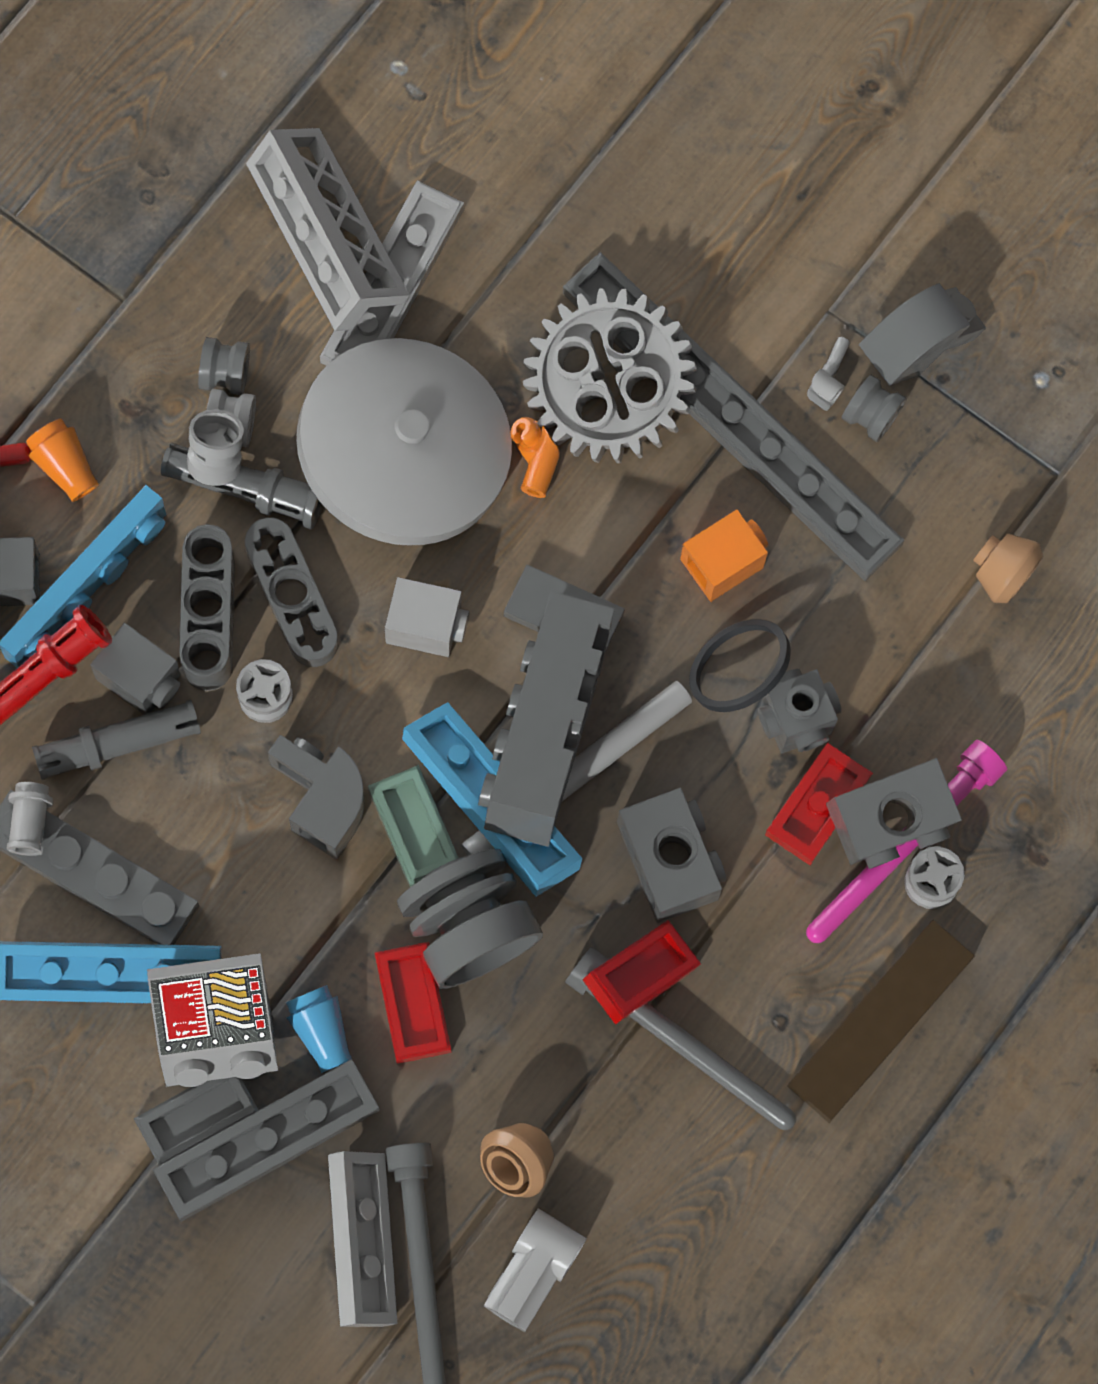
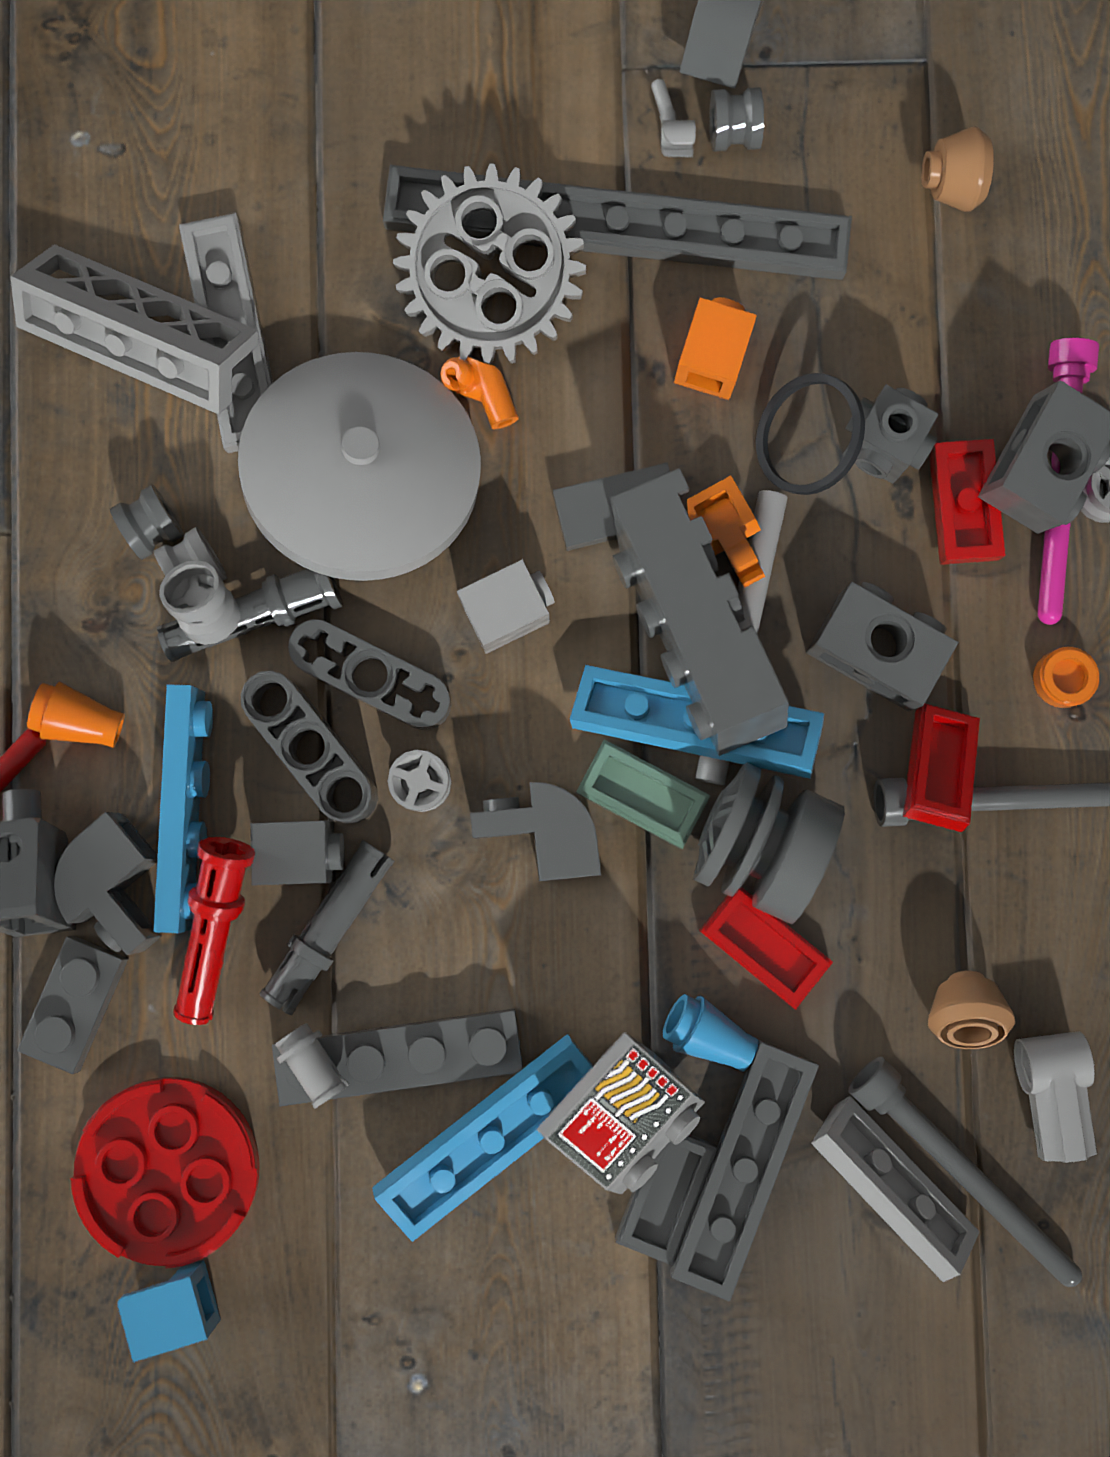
camera: 35 degrees left, 10 degrees up
none -> orange plate [687,475,766,588]
none -> orange tile [1033,647,1100,708]

